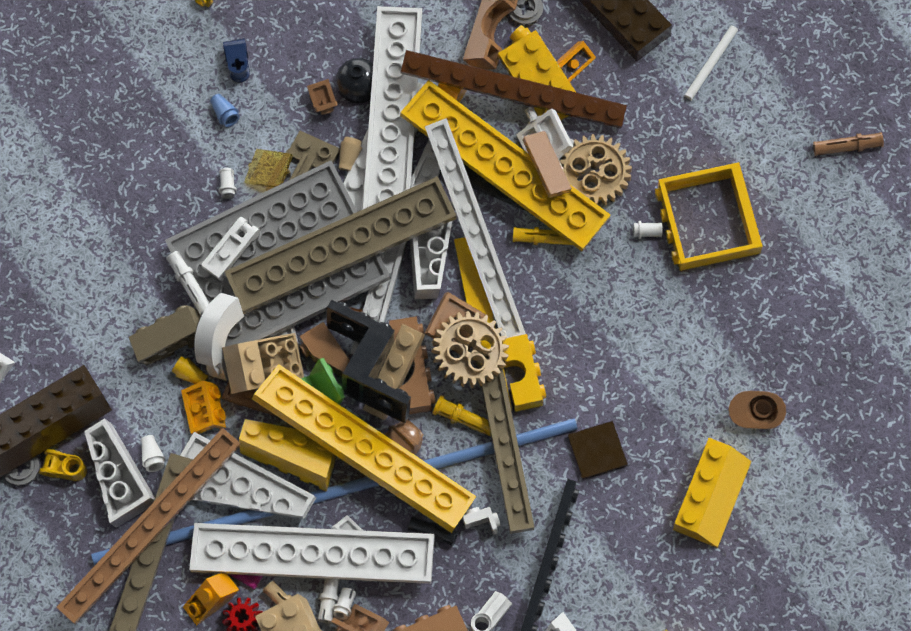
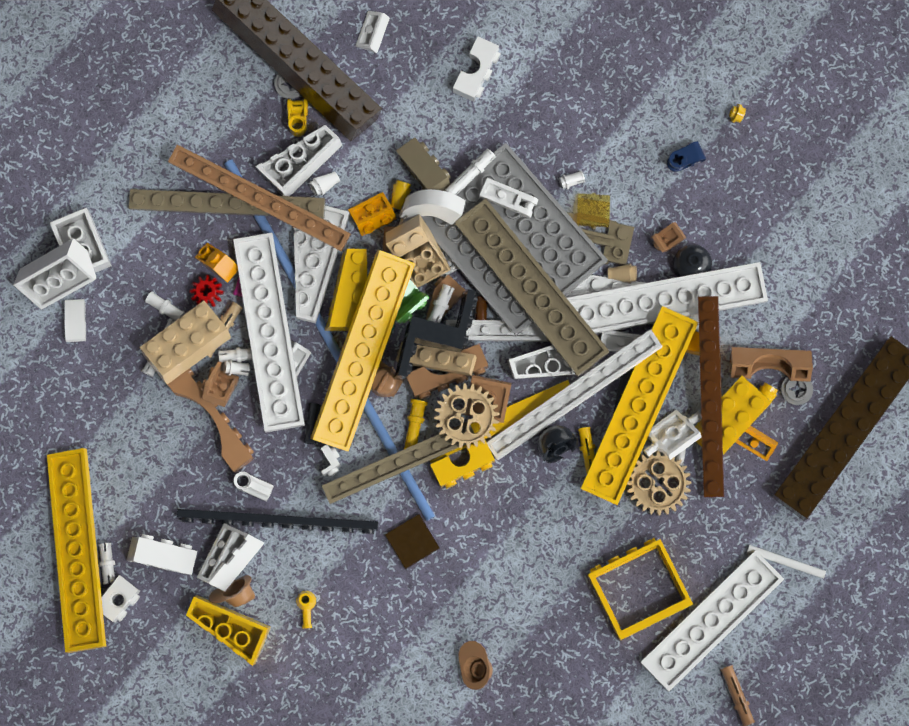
camera: 75 degrees right, 10 degrees up
medium blue cone [210,94,240,127] -> none
tile [522,131,572,198] -> none
white pin [633,221,662,239] -> none
yellow slope [673,438,752,548] -> none
none -> yellow bar [296,591,316,629]
none -> white pin [428,284,455,323]
none -> white arch [453,37,501,102]
none -> black cylinder [537,425,578,463]
none -> white plate [640,550,784,692]

